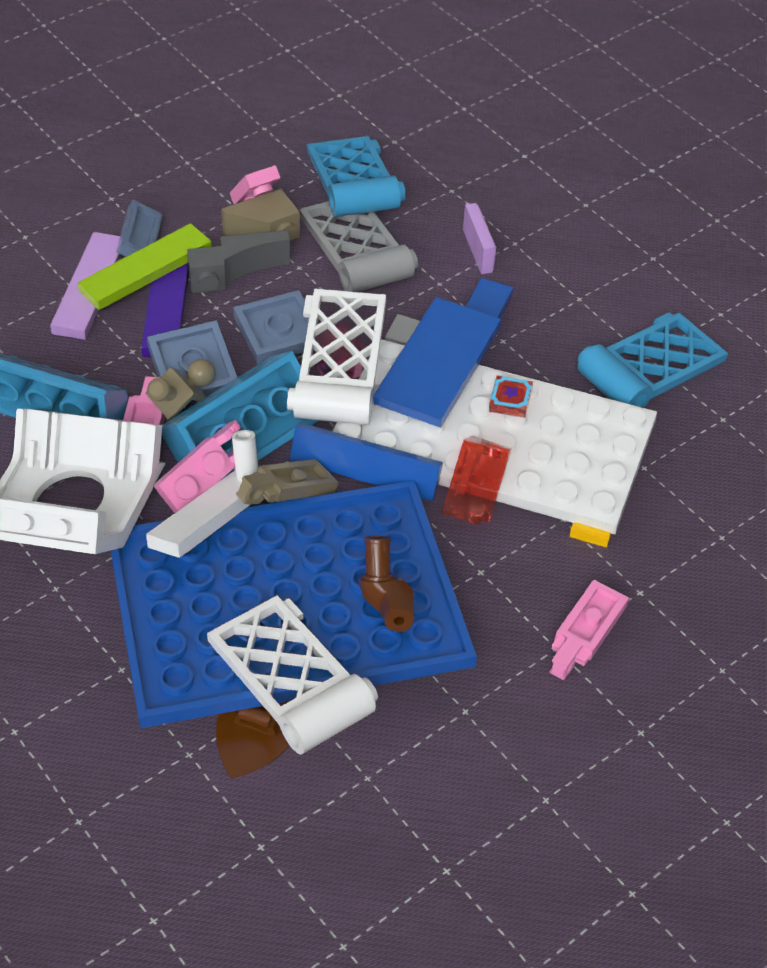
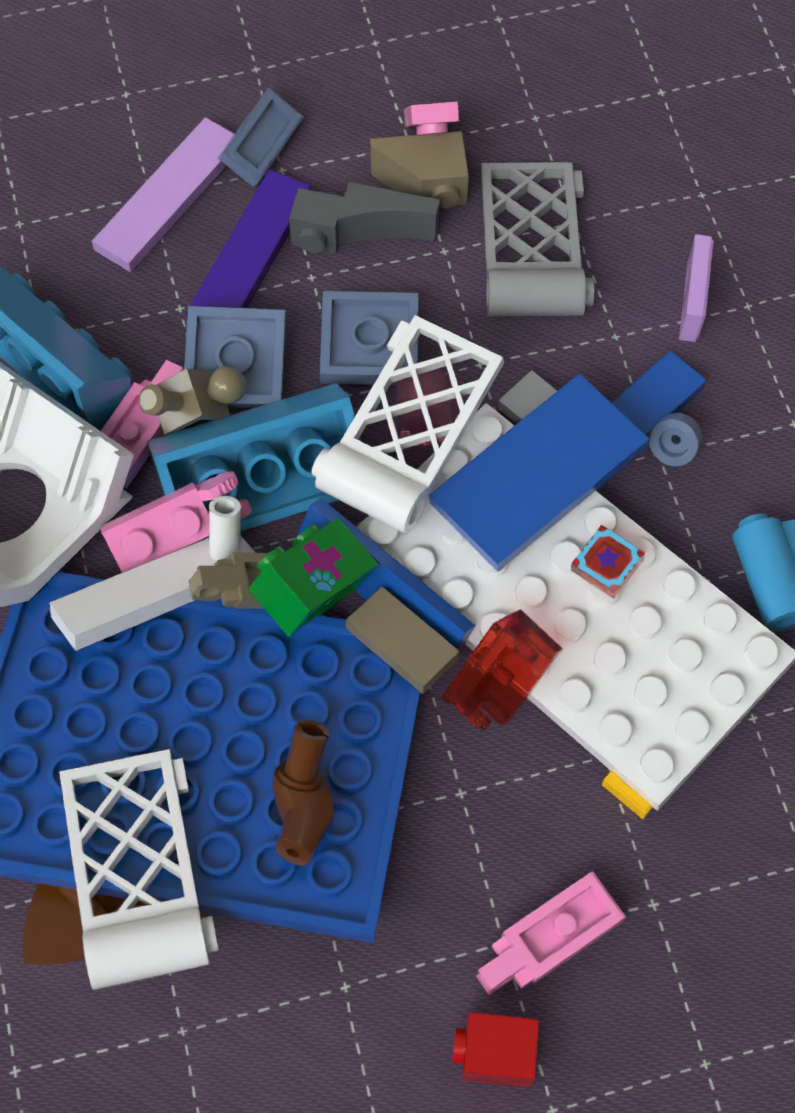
camera: 25 degrees right, 15 degrees up
lime tile [78,223,212,310] -> none
dark azure piece [307,136,405,217] -> none
none -> green brick [248,518,379,637]
none -> dark tan tile [346,587,460,694]
none -> red brick [452,1012,539,1088]
none -> sand blue tile [649,413,703,466]

